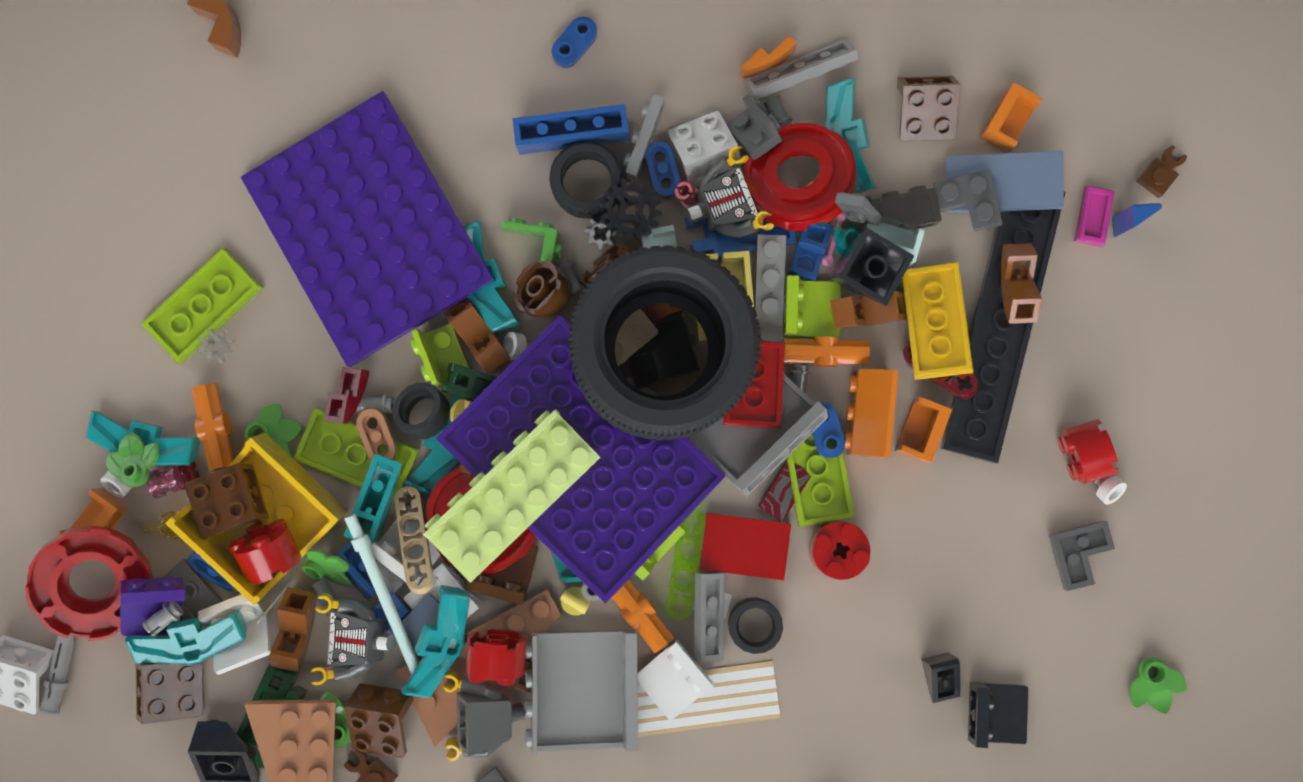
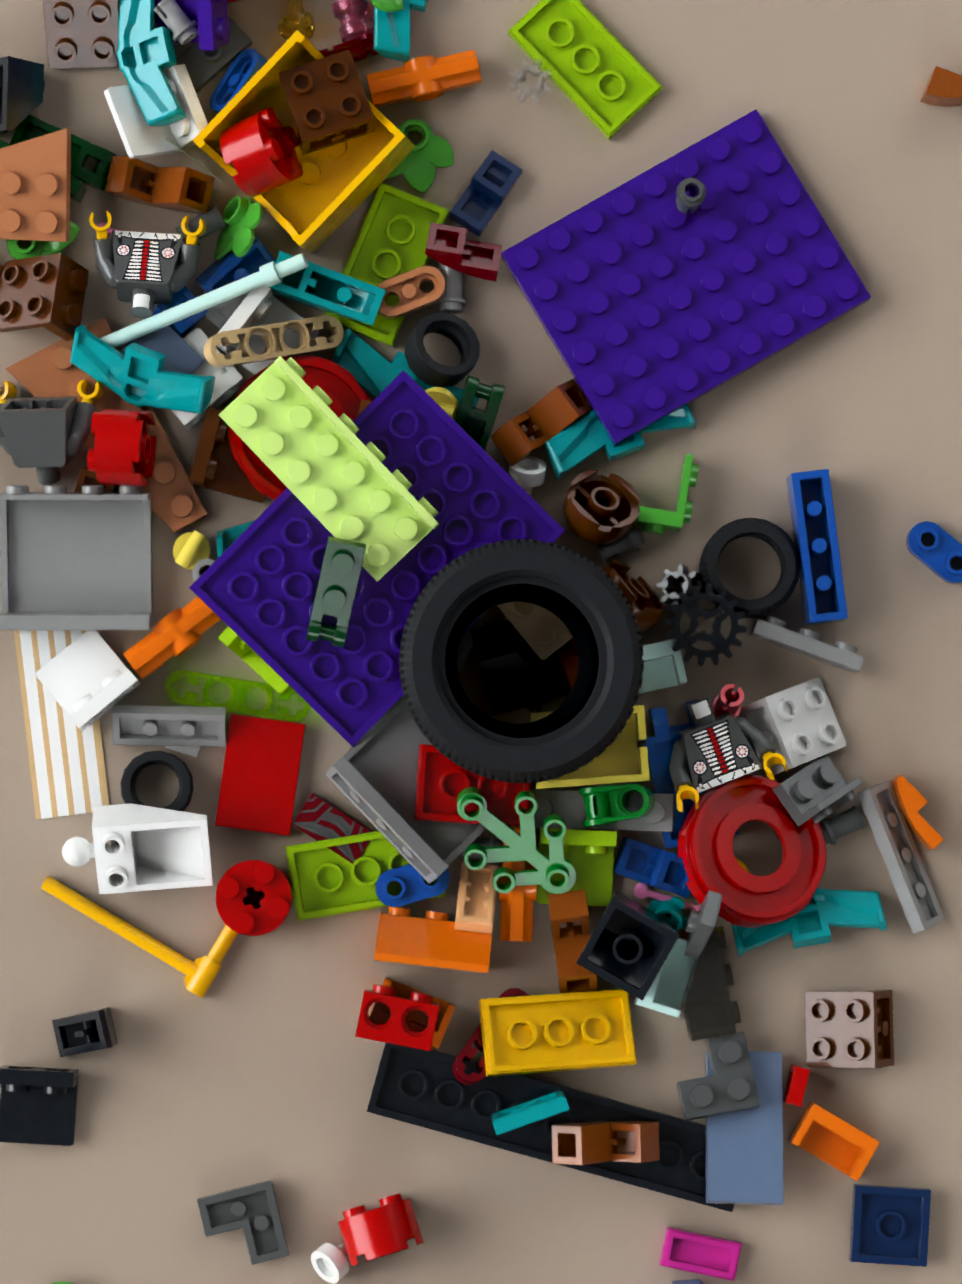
camera: 75 degrees right, 0 degrees up
lime bracket [410,324,470,388] -> none
blue plate [646,141,680,198] -> none
none -> yellow bar [41,876,238,998]
none -> white slope [62,803,213,895]
none -> dark green plate [306,536,366,648]
none -> red brick [355,984,440,1051]
none -> dark blue slope [449,150,523,237]
none -> light nougat plate [454,861,499,934]
none -> green plant [457,787,576,894]
none -> teal tile [491,1090,570,1135]
none -> green piece [579,784,654,827]
none -> dark grey pin [676,178,706,214]
none -> red tile [783,1064,810,1107]
none -> dark blue plate [849,1184,931,1267]

